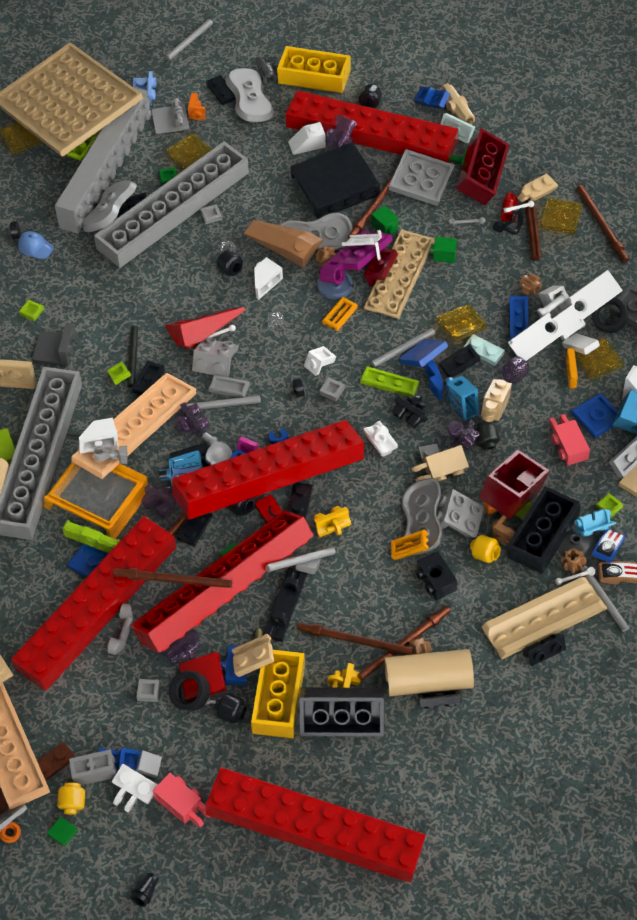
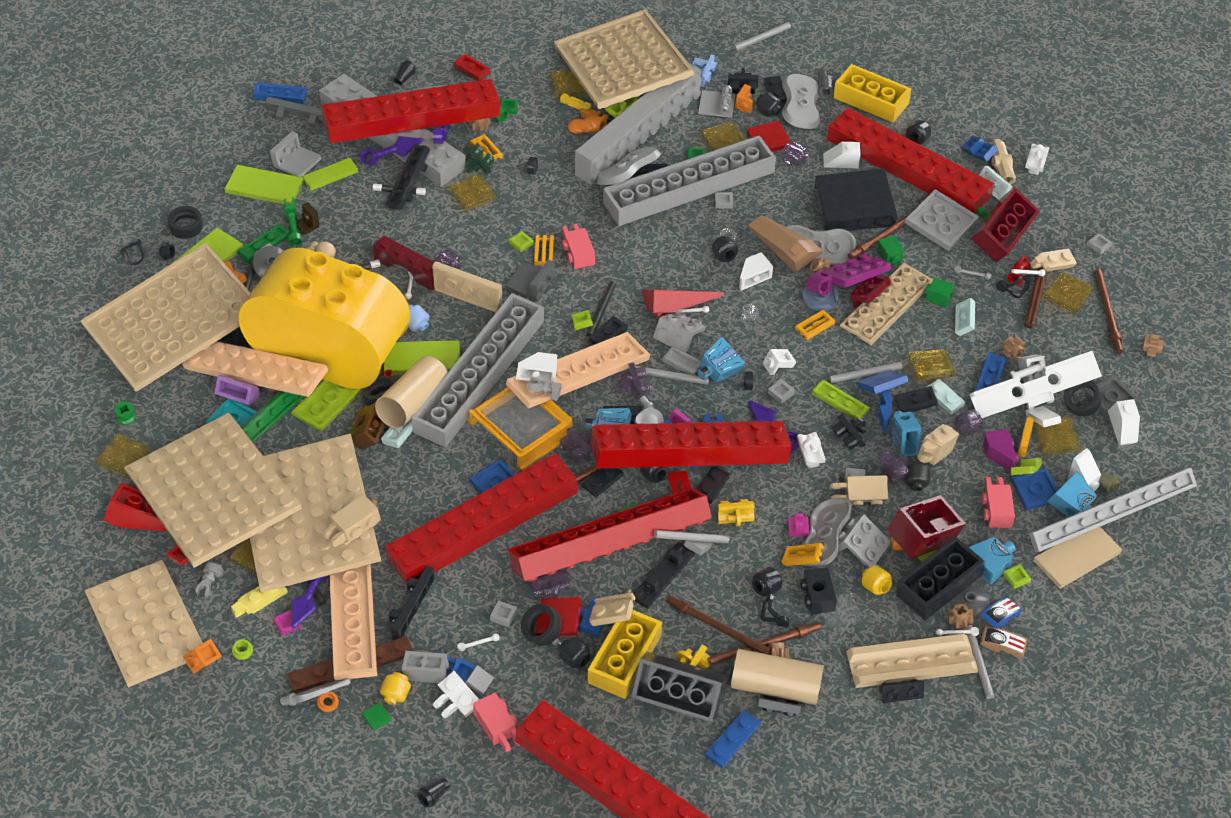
camera: 15 degrees right, 5 degrees down
medium blue cap [18,231,54,259] -> none
lime piece [63,520,121,553] -> none
light grey bar [108,603,134,655] -> none
copper bar [113,568,233,588] -> none
clear purple hips [325,115,357,148] -> none
white piece [342,230,382,261] -> none
medium nougat bracket [492,515,515,545] -> none
medium azure hinge [572,509,616,536] -> none
none -> black hinge [389,566,435,640]
none -> white hinge [457,633,500,651]
none -> light orange tile [534,235,554,265]
none -> yellow axle [560,93,592,110]
none -> coral hinge [562,224,595,269]
none -> orange animal [568,109,608,134]
none -> dark azure torso [697,337,745,382]
none -> blue plate [705,710,761,768]
none -> black hips [727,68,759,94]
none -> red tile [747,121,792,152]
none -> dark purple piece [748,400,799,450]
none -> black head [752,567,782,597]
none -> black head [756,92,782,117]
none -> black piece [760,592,790,628]
none -> clear purple head [781,141,808,166]
none -> dark pink tile [788,513,809,537]
none -> light aqua plate [955,298,975,336]
none -> dark azure torso [969,537,1016,585]
none -> magenta slope [983,429,1019,471]
none -> lime slope [1011,458,1042,475]
none -> white hips [1025,144,1049,175]
none -> light grey tile [1086,233,1112,255]

